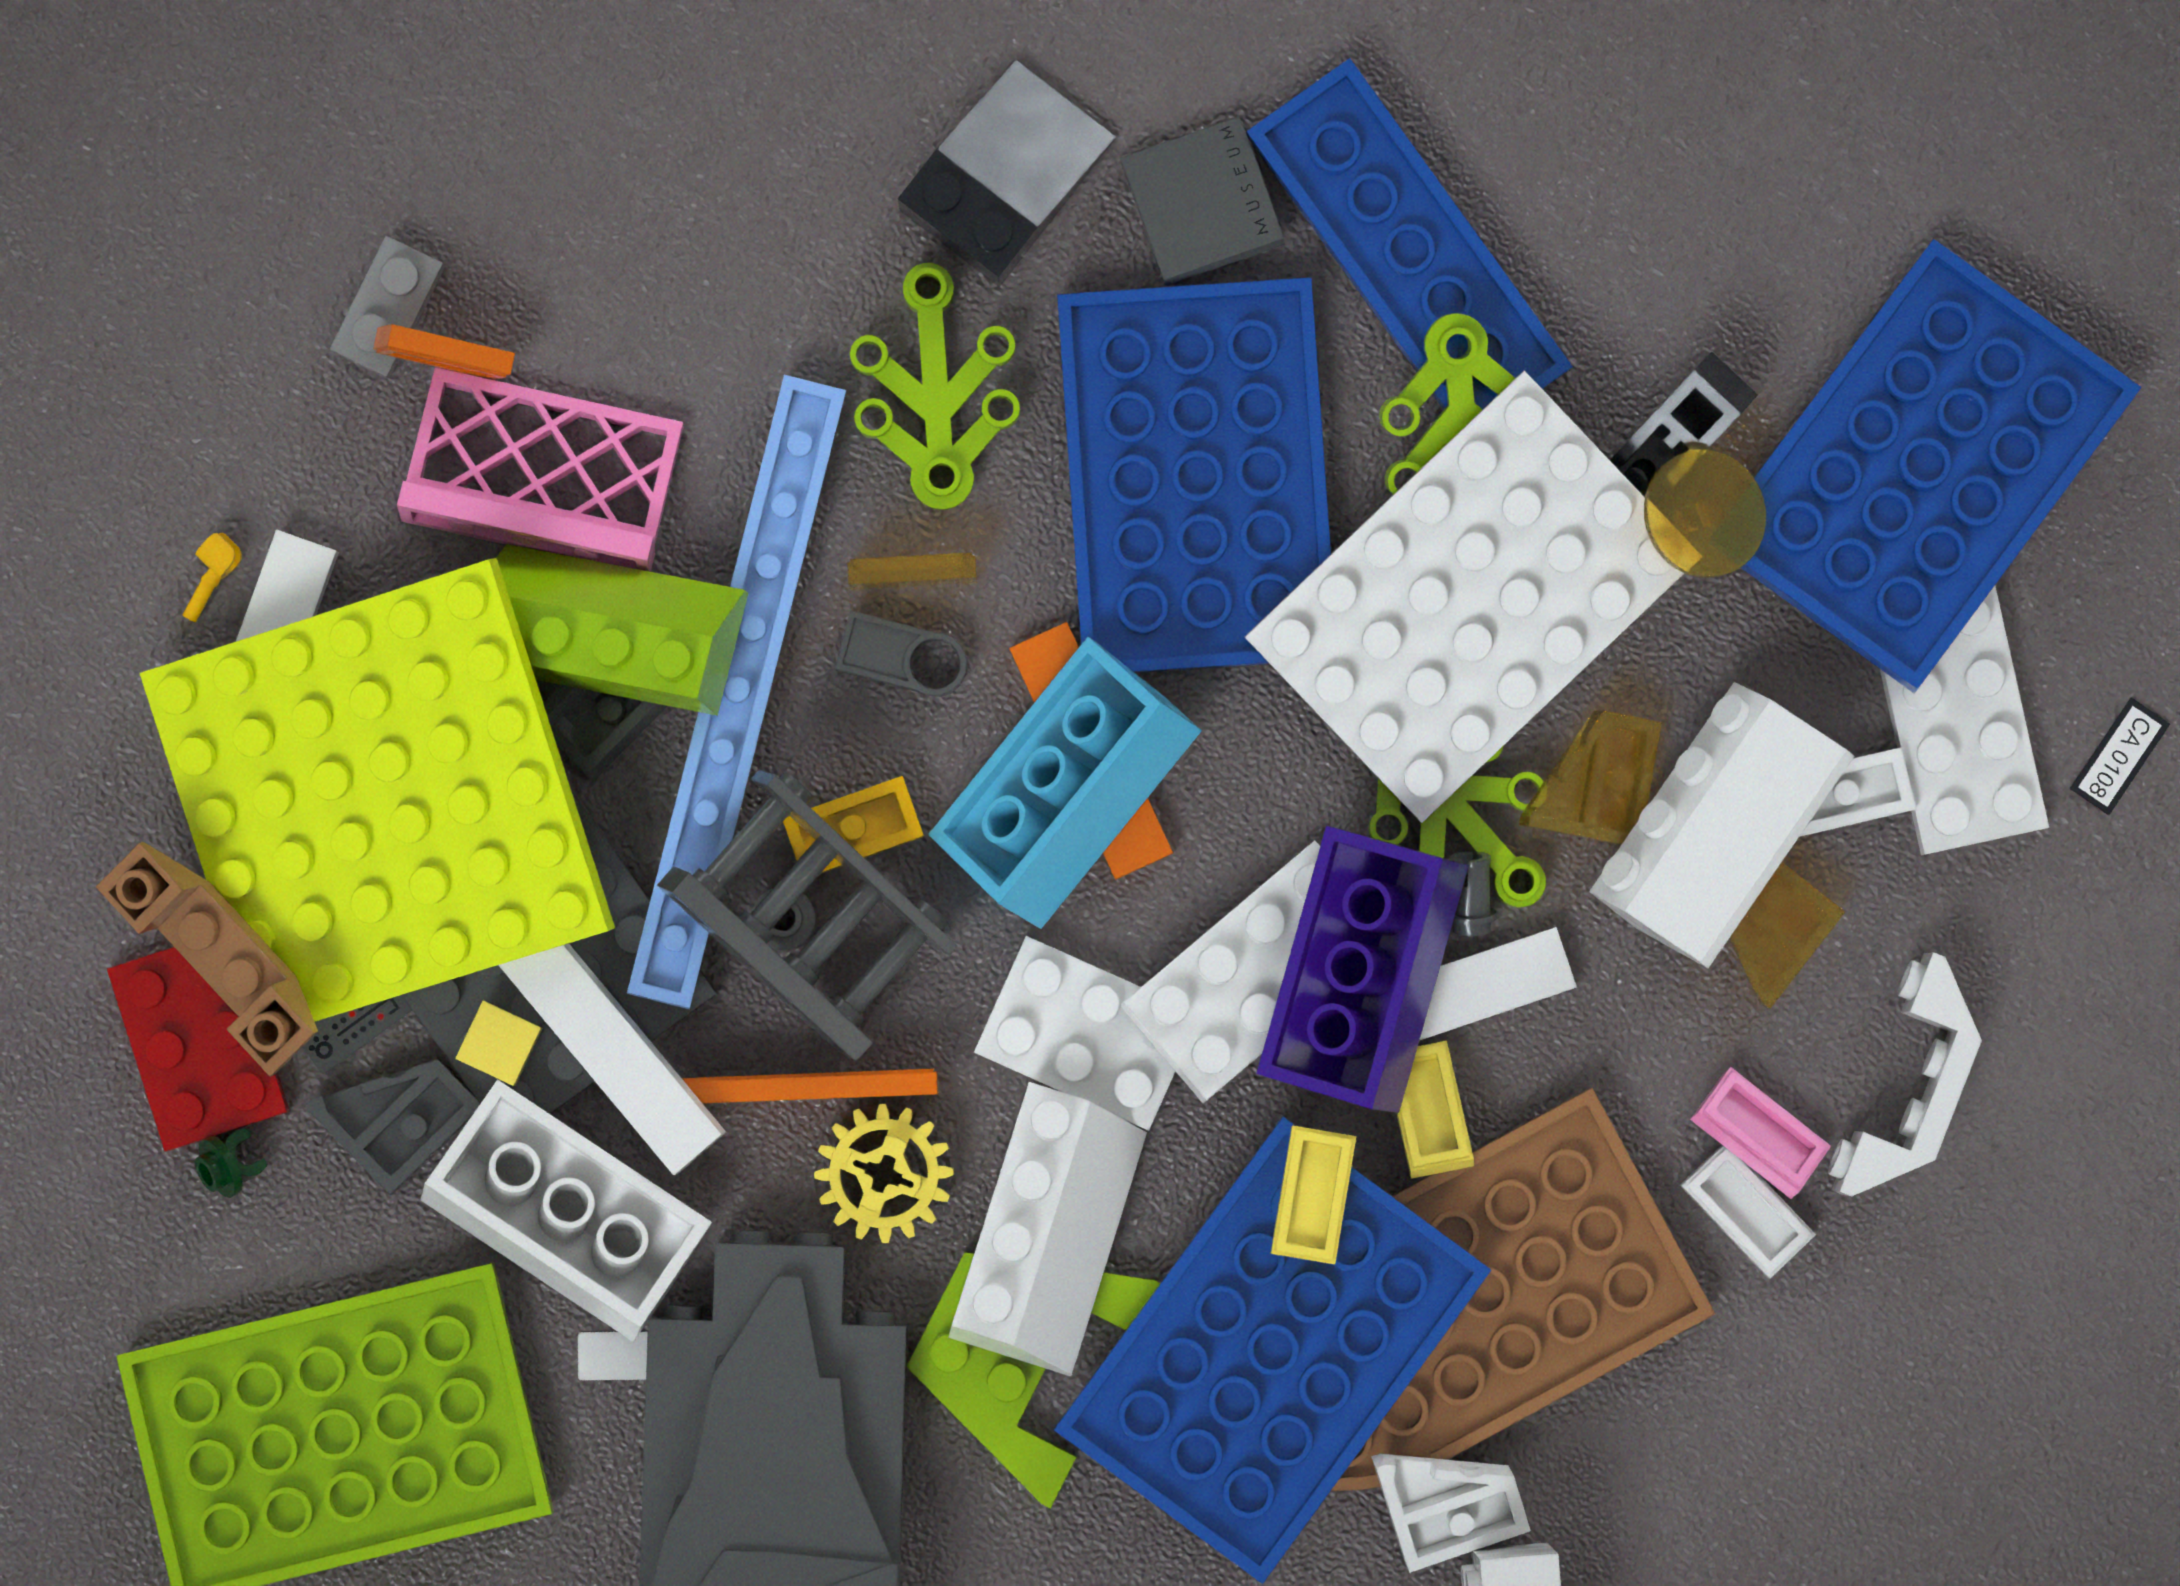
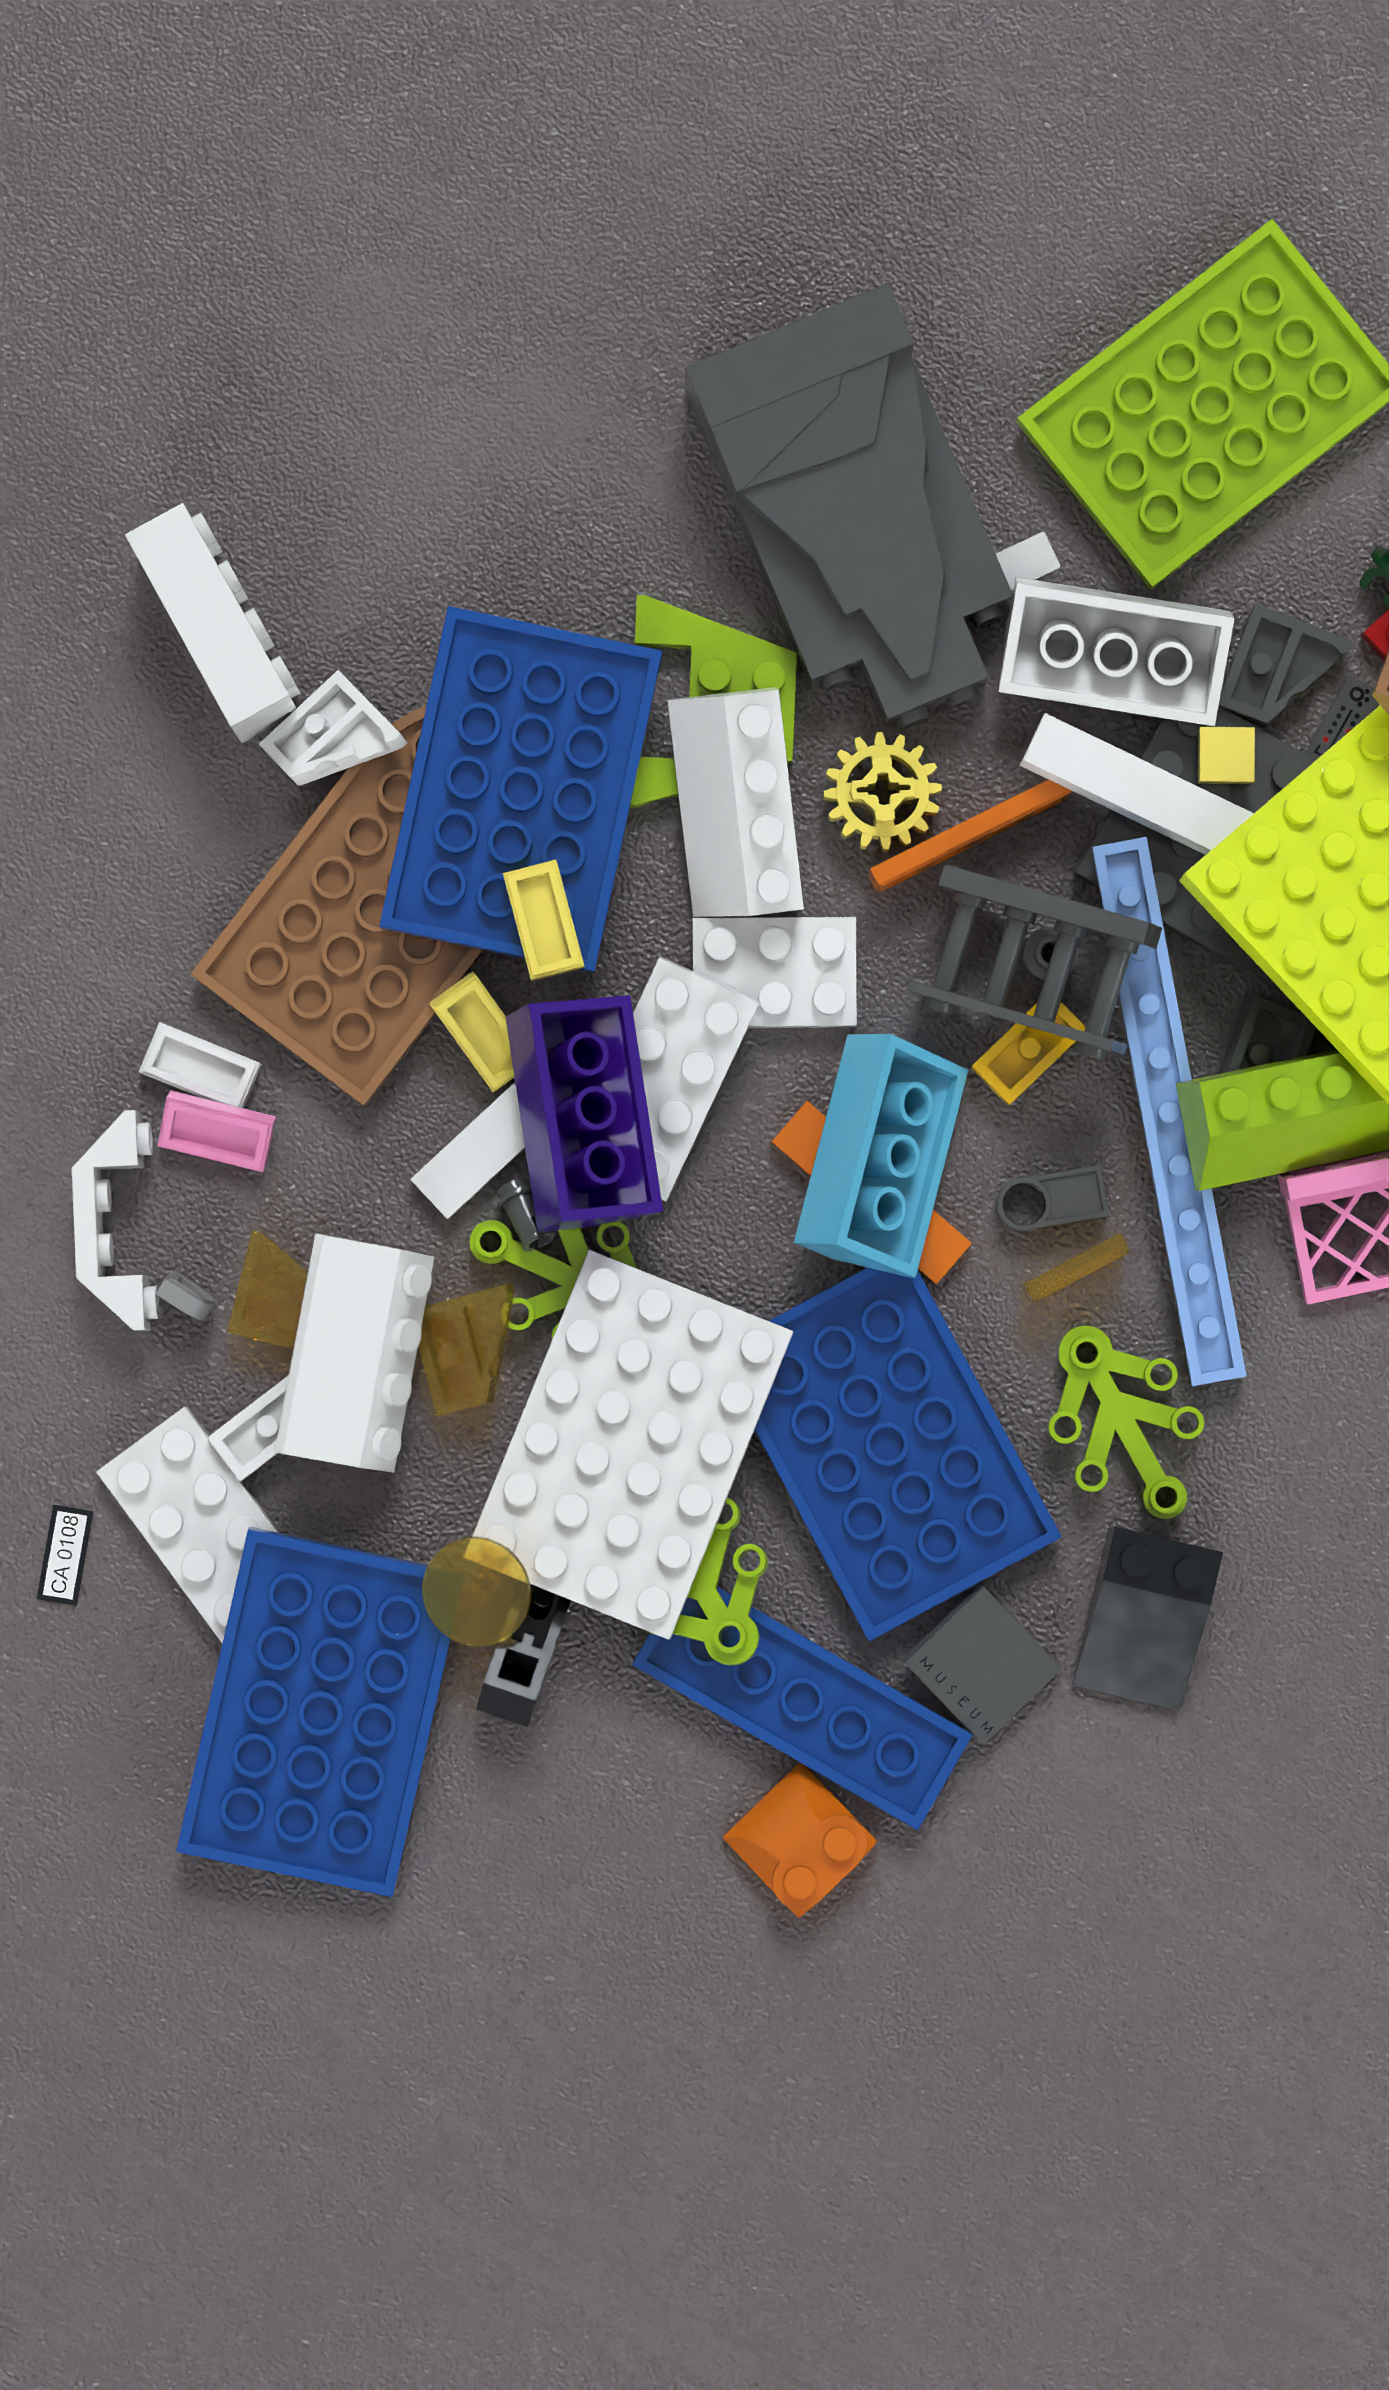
camera: 160 degrees right, 0 degrees up
none -> light grey tile [155,1271,215,1321]
none -> orange slope [722,1762,878,1918]

